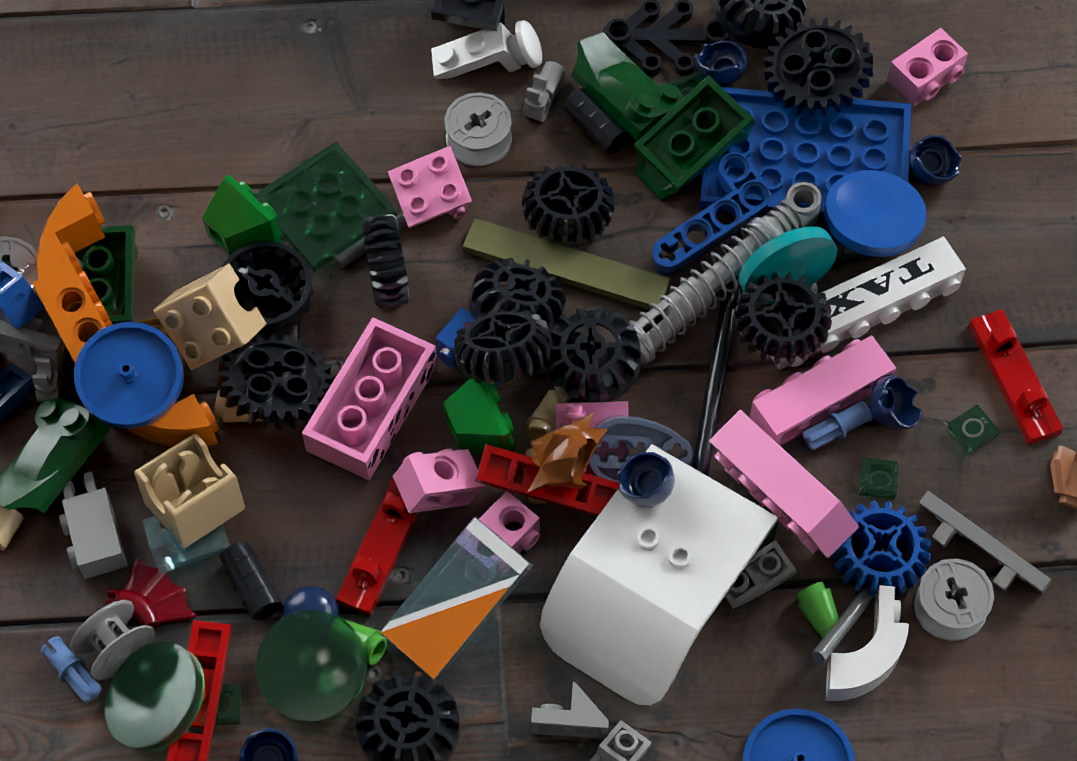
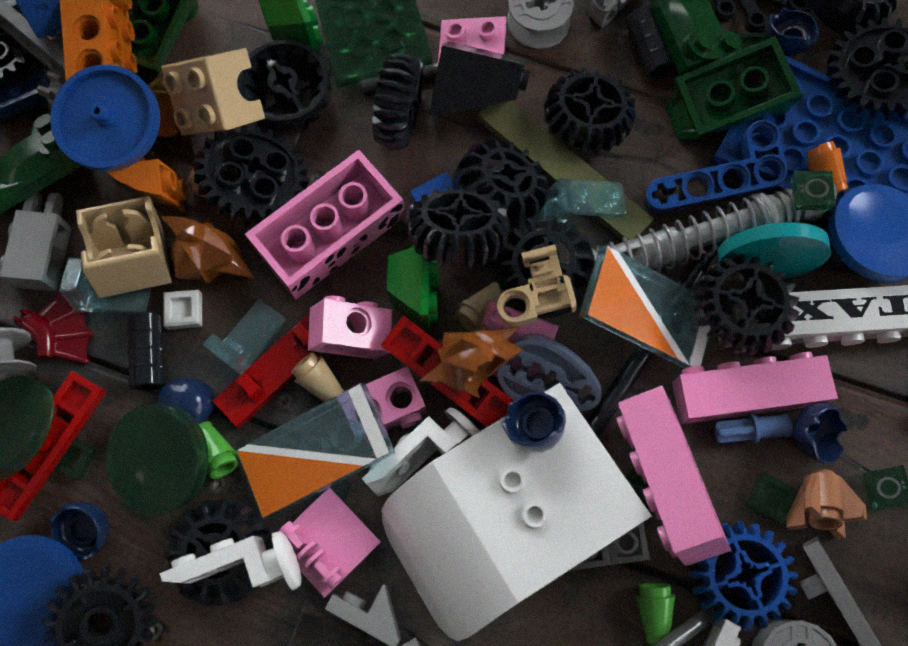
camera: 25 degrees right, 10 degrees up
none -> white piece [160,531,301,590]
none -> dark orange hair [161,216,255,284]
none -> white tile [163,290,202,330]
none -> clear light blue bracket [203,300,286,375]
none -> bright pink hinge [279,487,381,598]
none -> tan cone [291,352,345,407]
none -> white piece [362,407,480,497]
none -> black slope [429,41,531,115]
none -> tan piece [497,245,577,327]
none -> clear light blue bracket [543,178,626,223]
none -> tile [579,245,711,369]
none -> nougat brick [786,469,867,539]
none -> clear green tile [791,171,836,210]
none -> orange cone [805,141,849,194]

